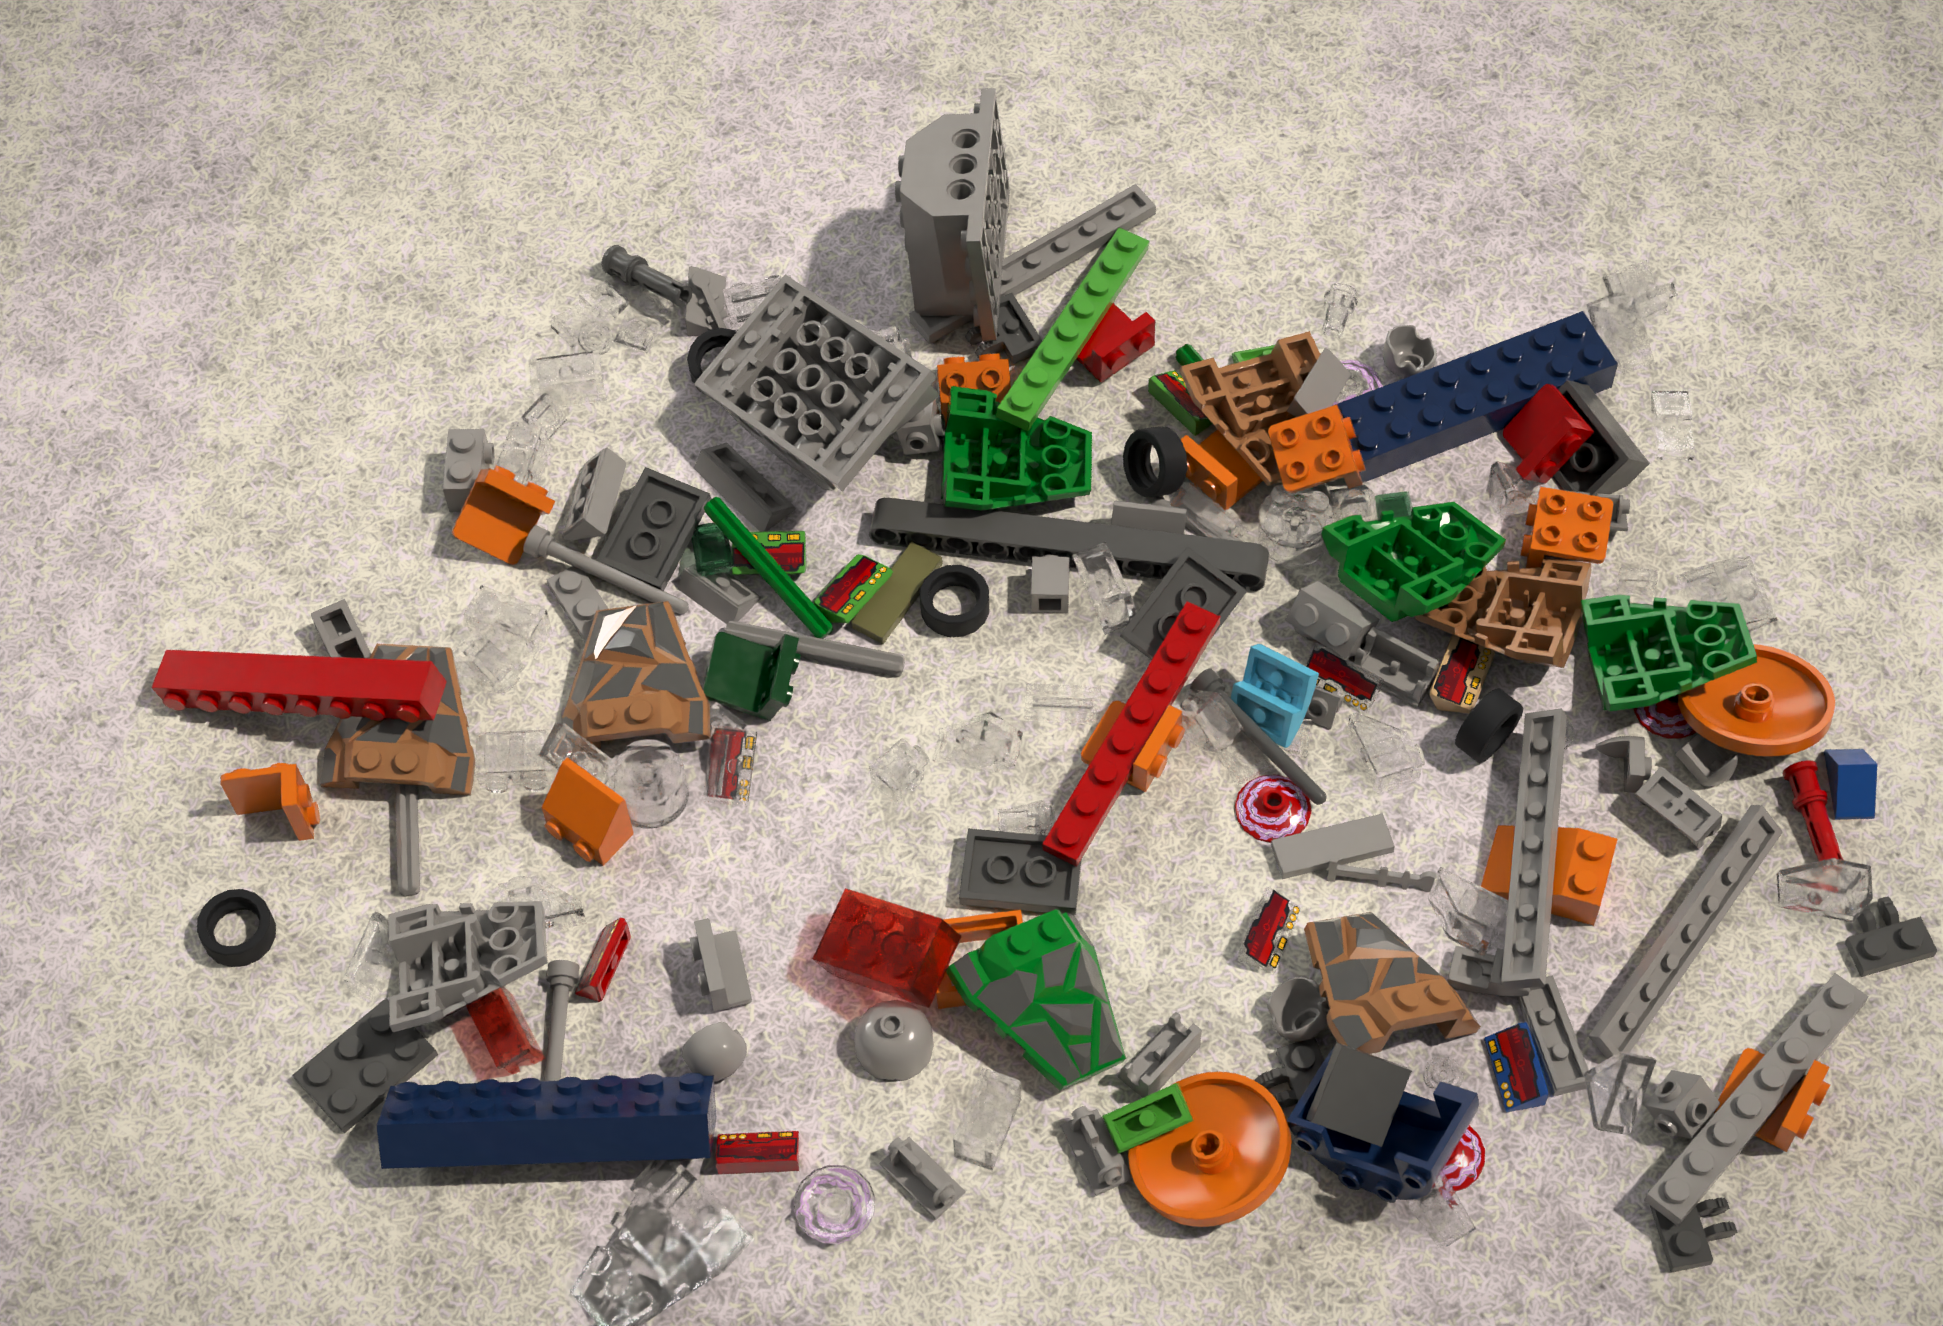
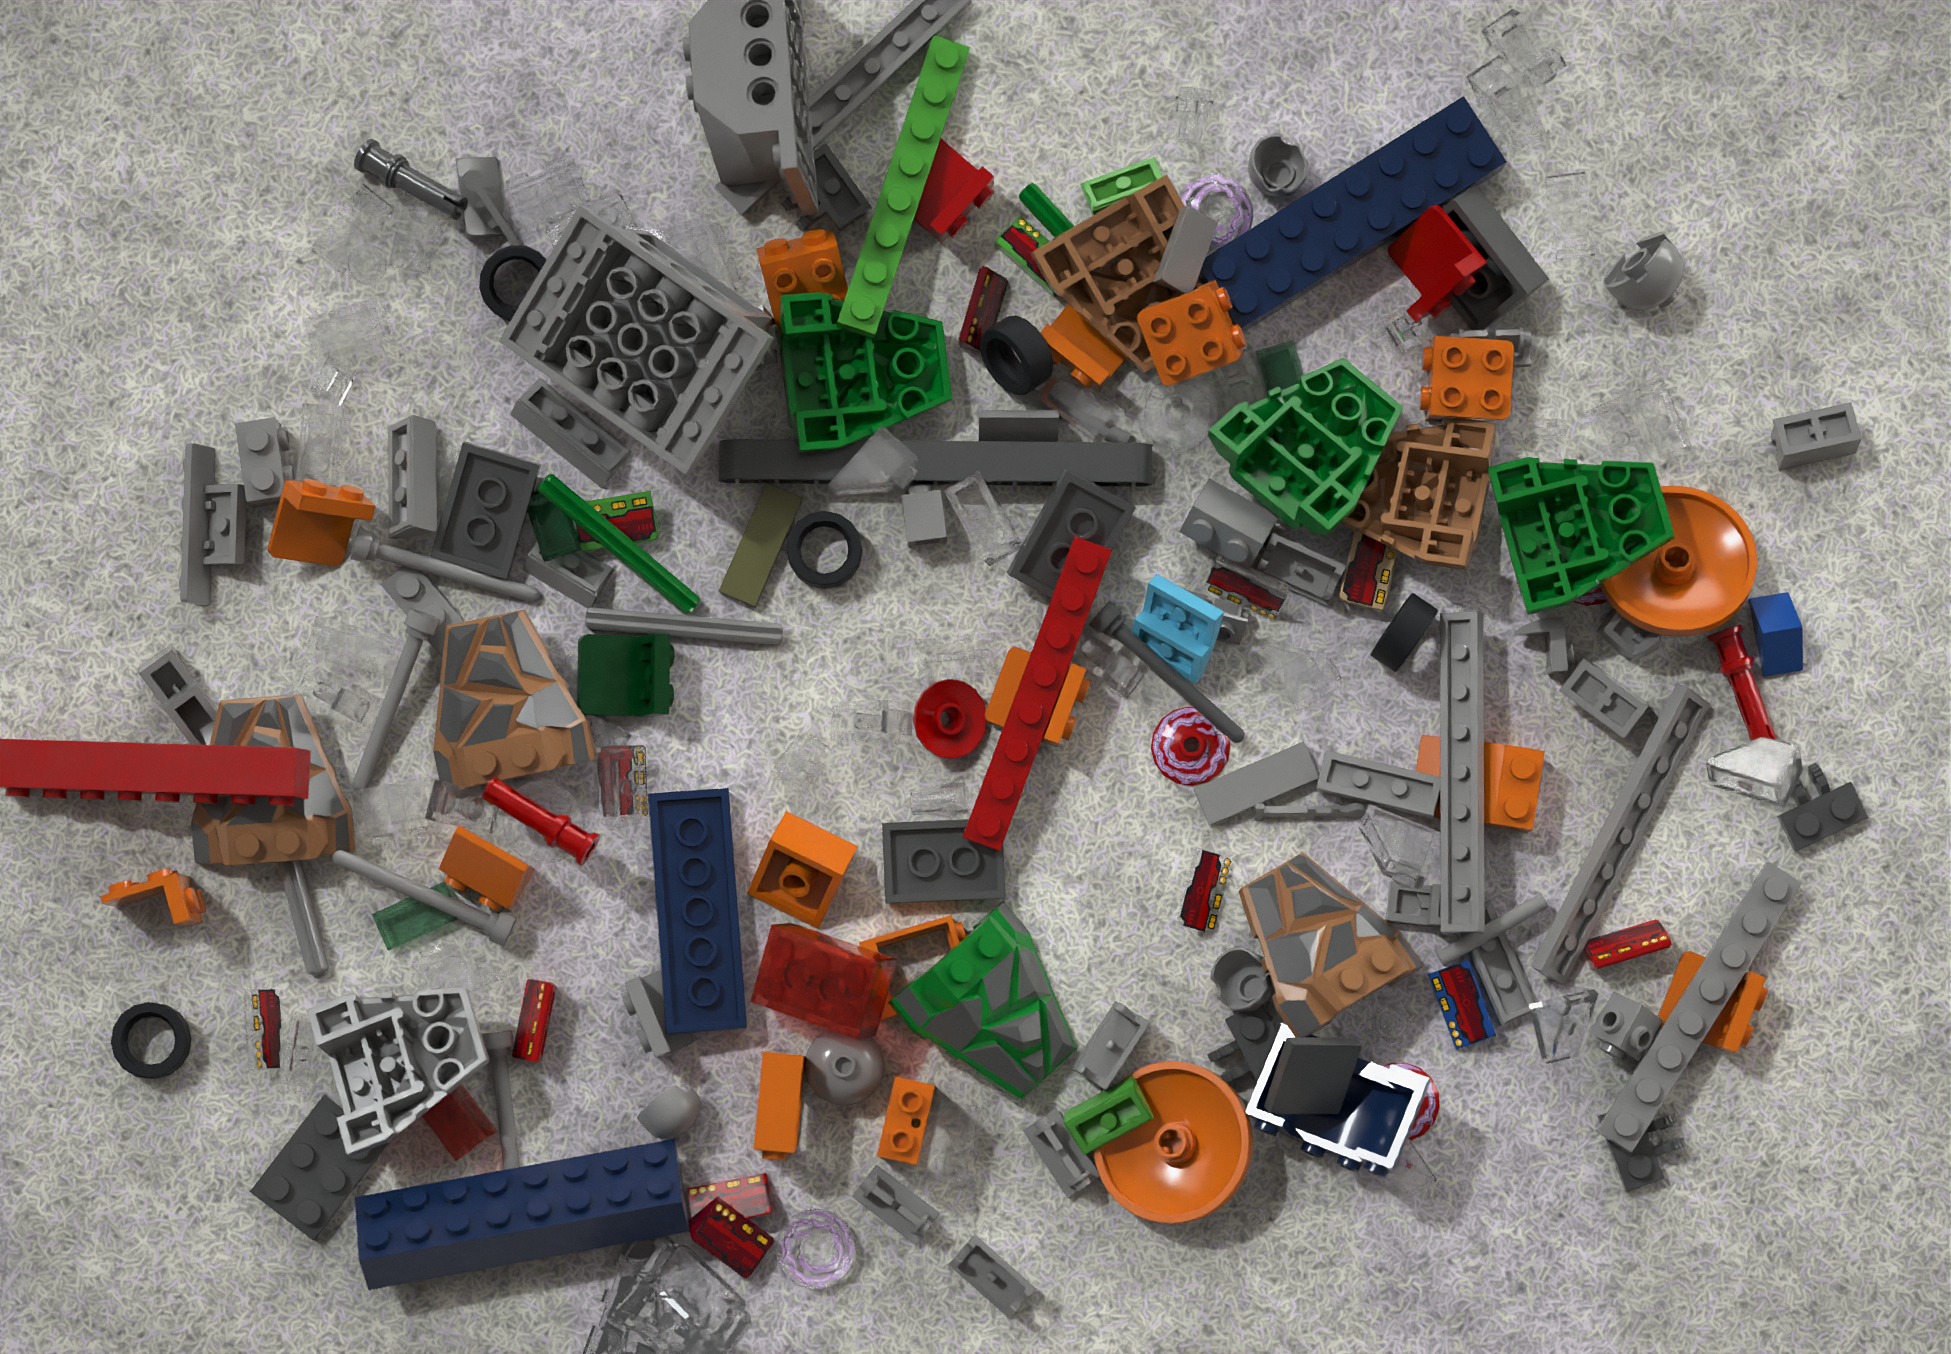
camera: 15 degrees left, 25 degrees up
slope [814,554,893,623] -> none
none -> light grey bracket [179,443,246,606]
none -> slope [243,989,284,1071]
none -> light grey piece [332,850,517,947]
none -> light grey piece [352,608,440,793]
none -> clear green tile [372,882,459,951]
none -> red pin [481,777,600,866]
none -> dark blue plate [648,788,747,1035]
none -> slope [689,1196,774,1279]
none -> orange slope [747,811,858,929]
none -> orange window [753,1052,806,1161]
none -> clear slope [828,426,919,495]
none -> orange window [877,1076,935,1165]
none -> red dish [913,679,987,759]
none -> light grey hinge [948,1234,1036,1318]
none -> slope [958,266,1008,353]
none -> light grey plate [1316,750,1440,819]
none -> light grey bar [1436,893,1548,966]
none -> clear tile [1484,835,1525,877]
none -> slope [1584,919,1672,970]
none -> light grey cylinder [1604,232,1684,310]
none -> light grey hinge [1771,402,1862,470]

